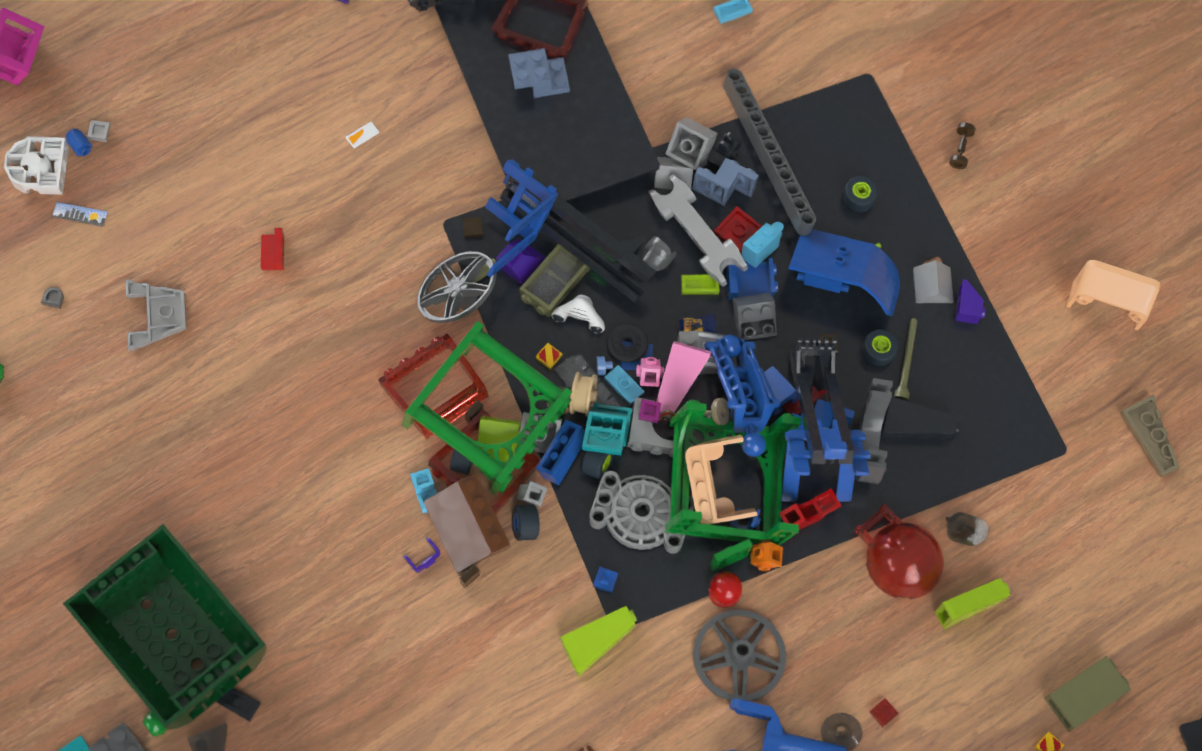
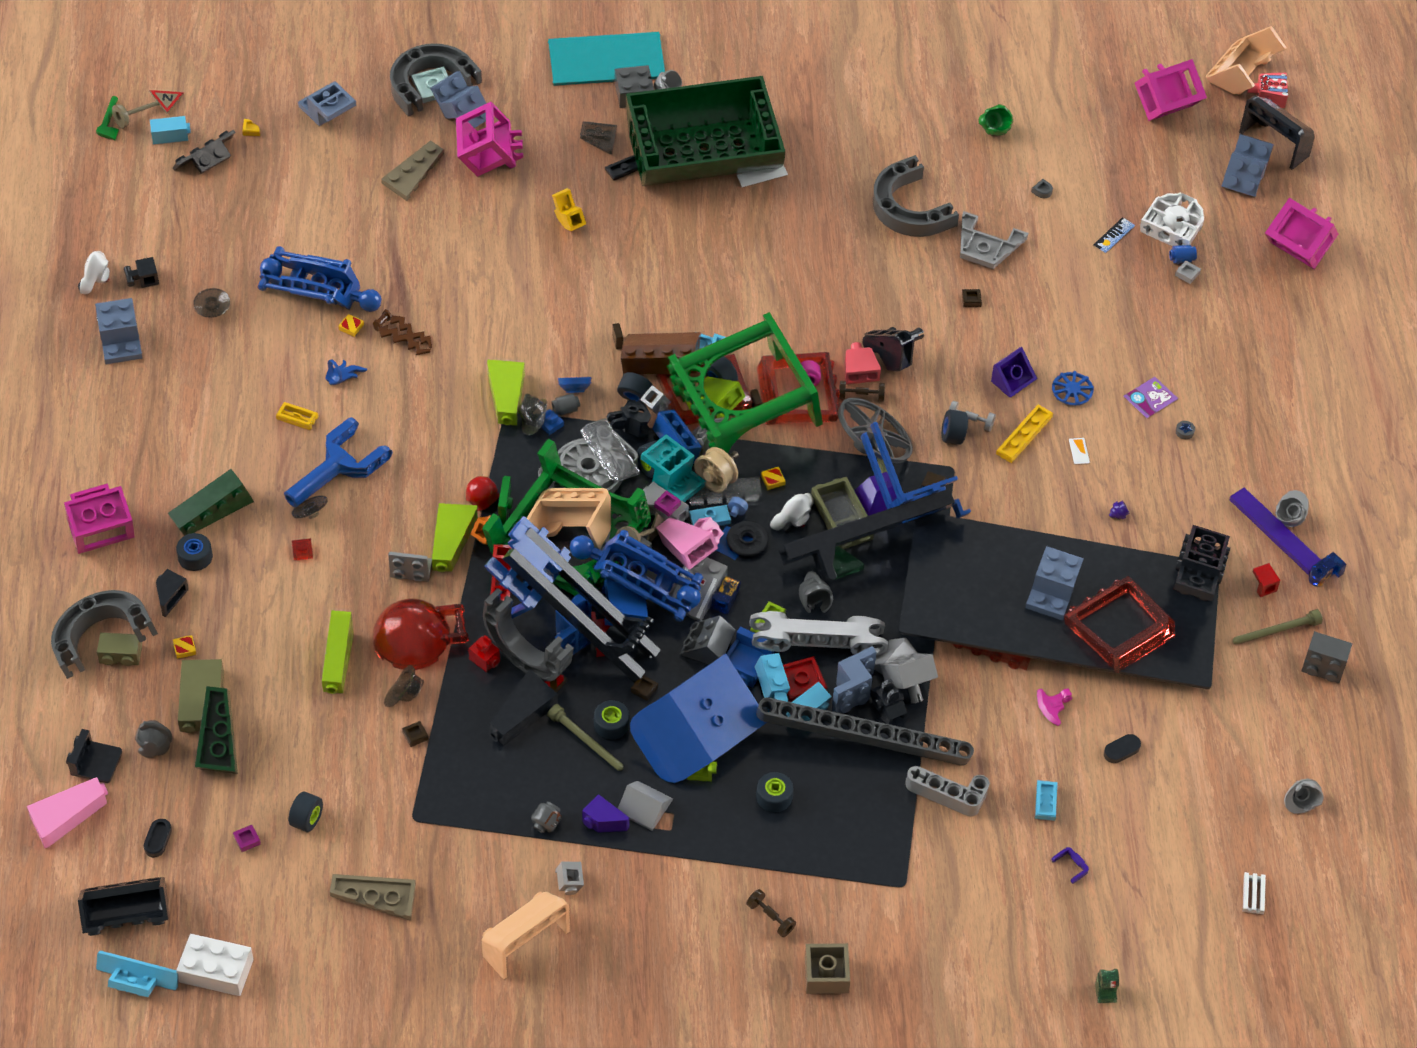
camera: 125 degrees right, 15 degrees down
red panel [261,228,284,270] -> none
dark purple piece [403,537,440,573] -> none
dark grey wheel [693,610,786,701] -> none
none -> dark grey helmet [135,720,172,758]
none -> dark green wedge [195,686,238,774]
none -> magenta plate [233,825,261,852]
none -> black wheel [288,791,323,832]
none -> light grey bracket [388,552,432,582]
none -> dark brown tile [402,721,429,747]
none -> lime slope [432,503,478,572]
none -> red brick [468,635,500,672]
none -> clear smoke piece [518,394,548,435]
none -> dark grey head [531,801,562,833]
none -> dark grey brick [551,393,580,416]
none -> yellow brick [552,188,586,231]
none -> light grey brick [555,861,584,895]
none -> blue piece [558,377,592,393]
none -> clear windscreen [580,418,640,481]
none -> black hinge [606,400,652,437]
none -> light grey piece [654,70,682,90]
none -> medium azure brick [787,682,832,721]
none -> dark pink head [801,360,821,386]
none -> dark tan brick [805,943,850,994]
none -> dark brown wheel [839,380,885,402]
none -> coral torso [845,342,881,384]
none -> black piece [862,327,924,371]
none -> dark grey piece [872,155,959,237]
none -> light grey beam [905,766,990,816]
none -> black wheel [941,409,968,445]
none -> light grey wheel [949,401,996,432]
none -> dark brown tile [962,289,982,307]
none -> dark purple slope [991,347,1037,397]
none -> yellow tile [996,404,1053,463]
none -> dark pink piece [1037,688,1073,726]
none -> blue wheel [1052,371,1094,406]
none -> dark purple plate [1109,500,1130,519]
none -> sticker [1124,377,1178,418]
none -> dark grey tile [1176,421,1195,439]

